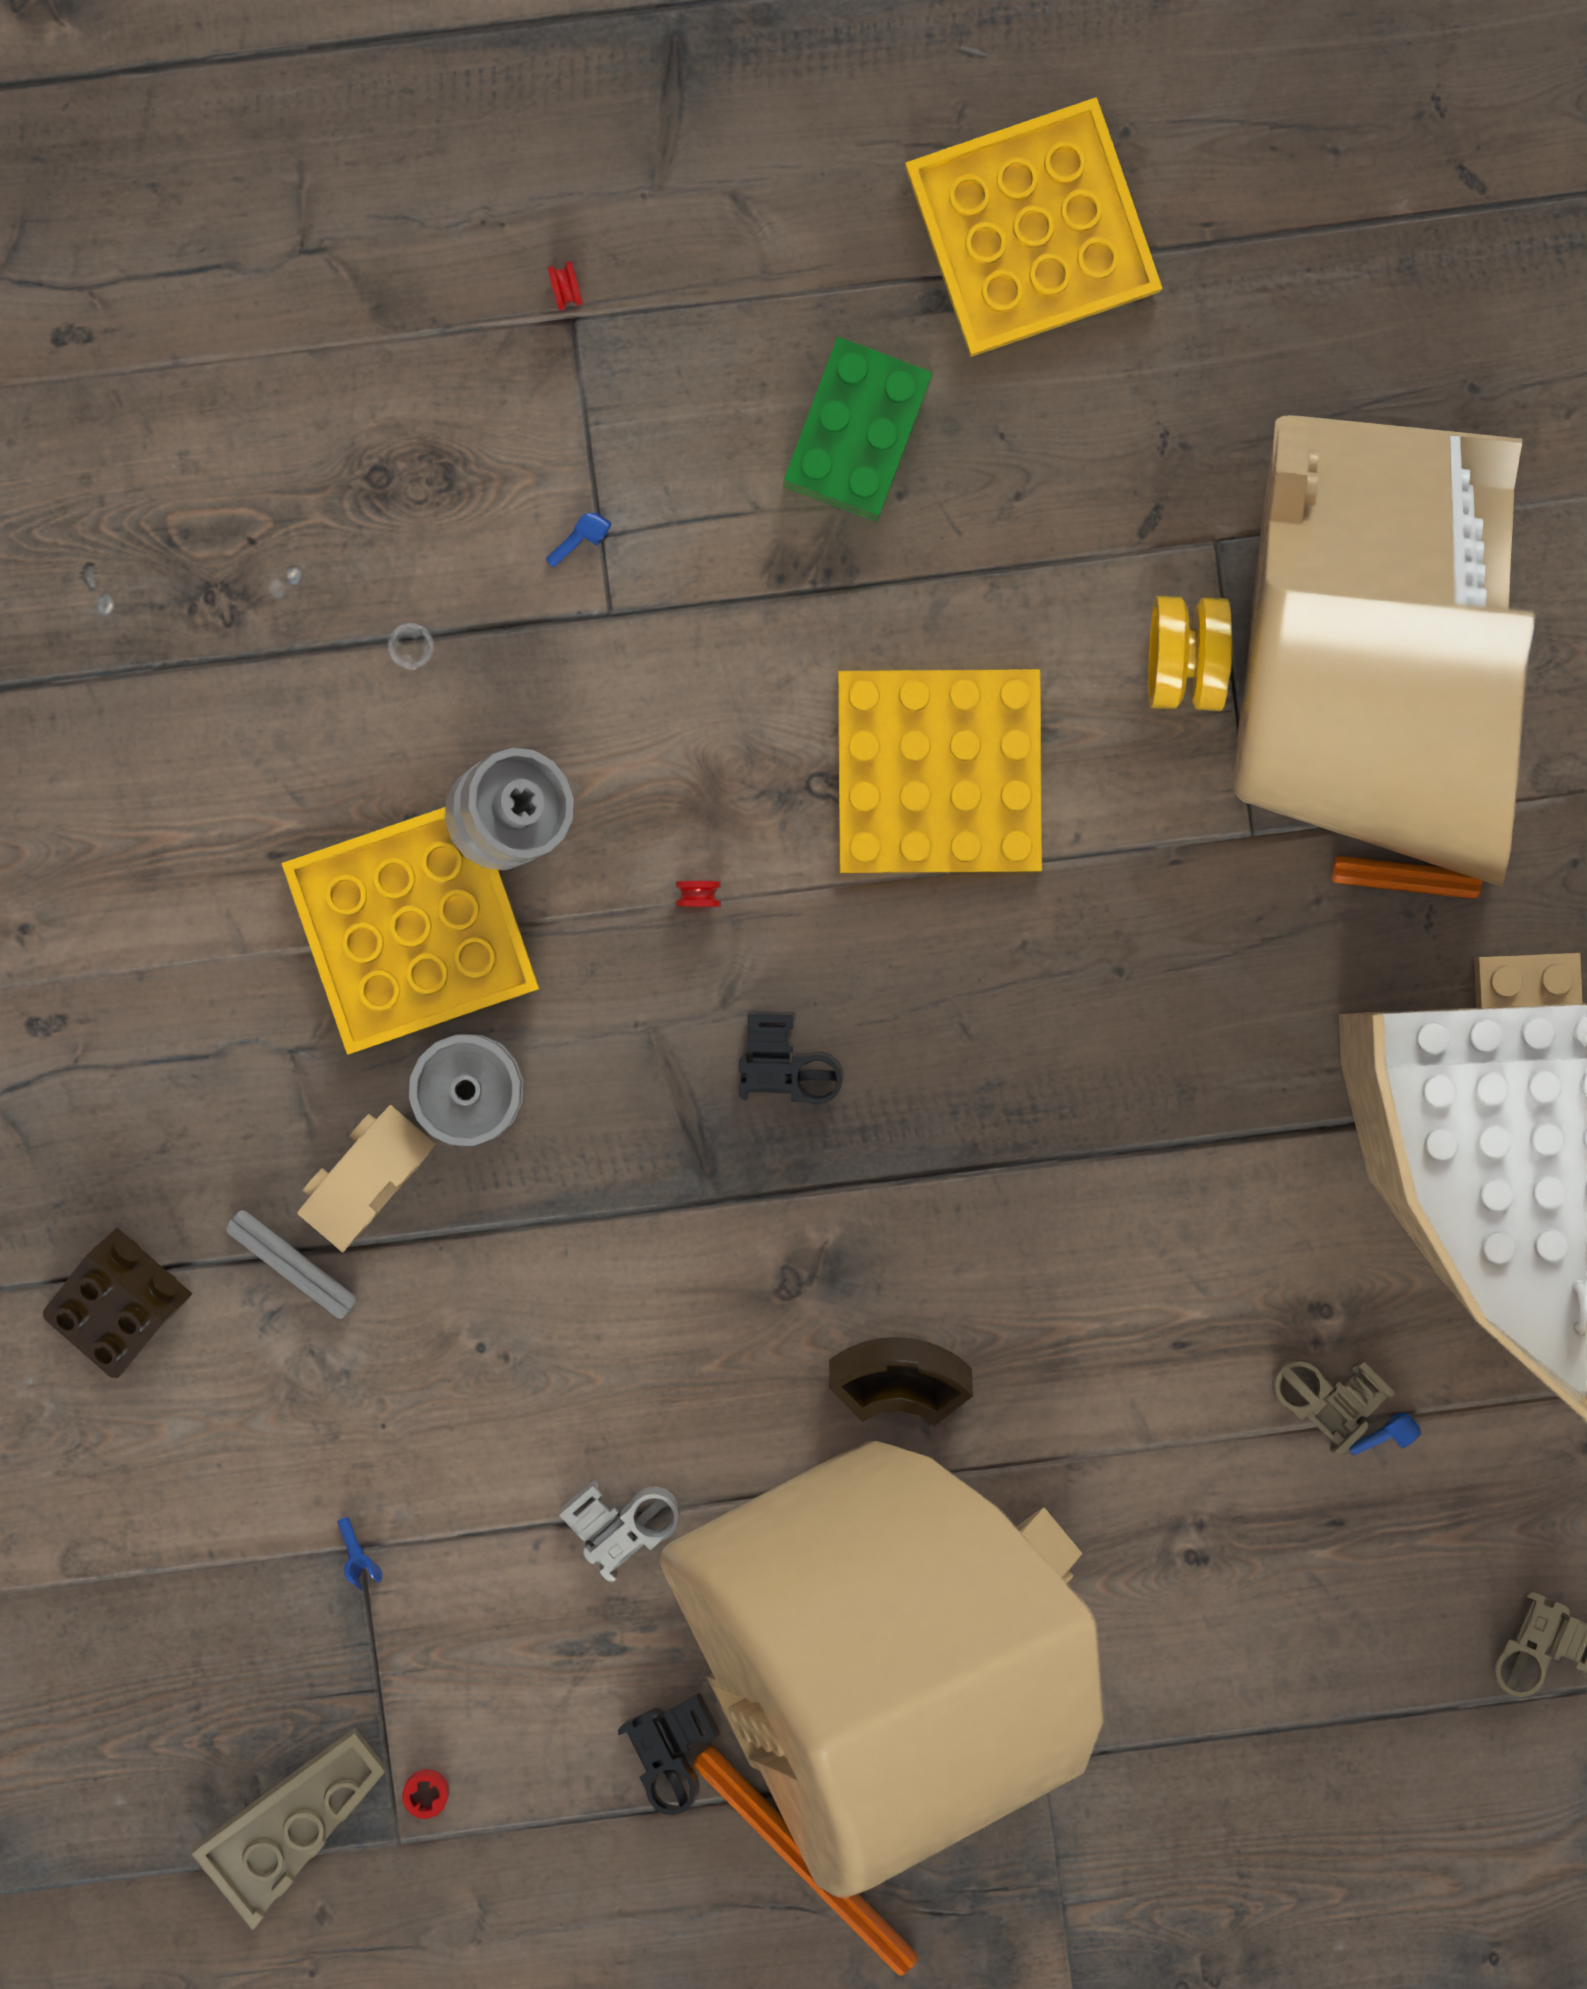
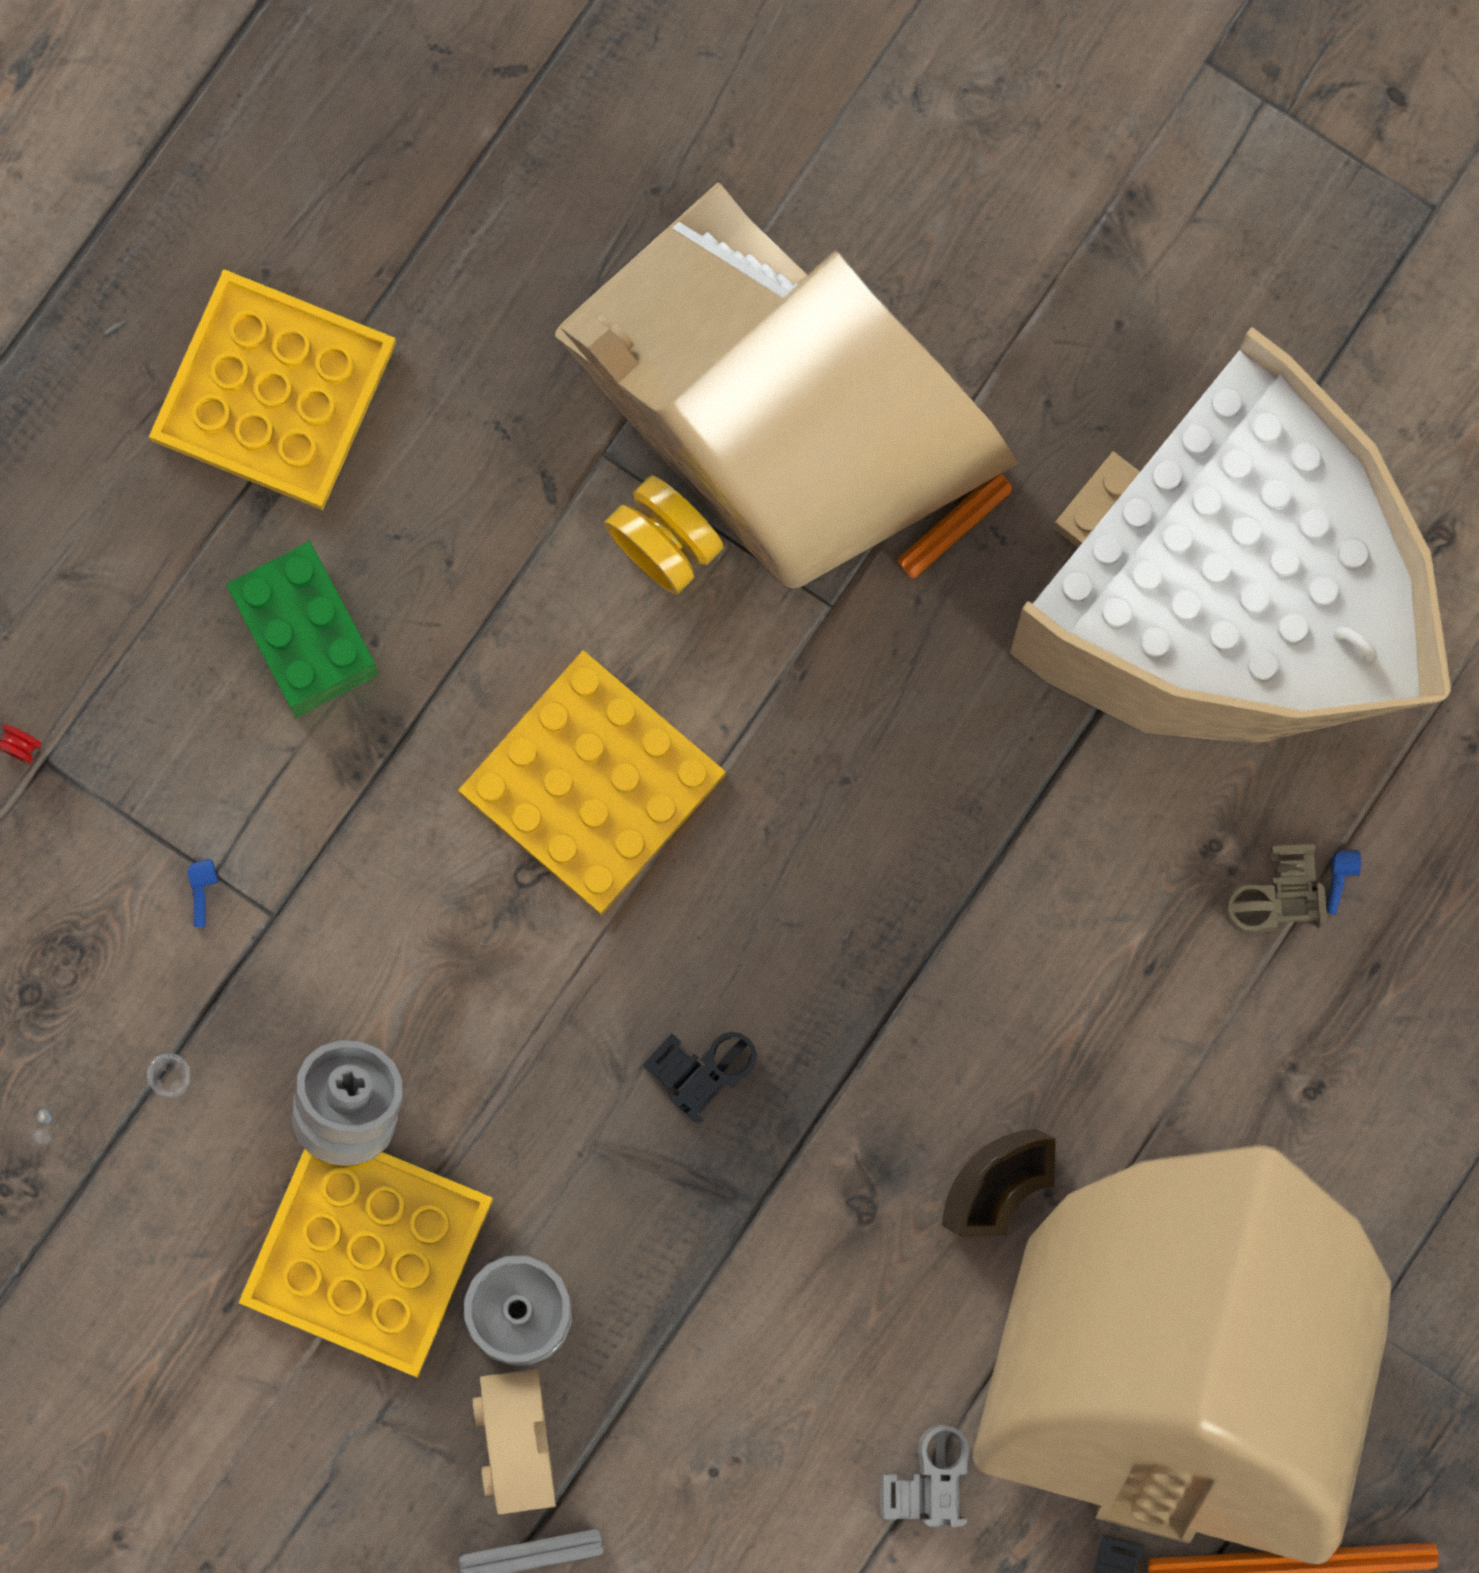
camera: 50 degrees left, 10 degrees down
red bush [675,881,721,907] -> none

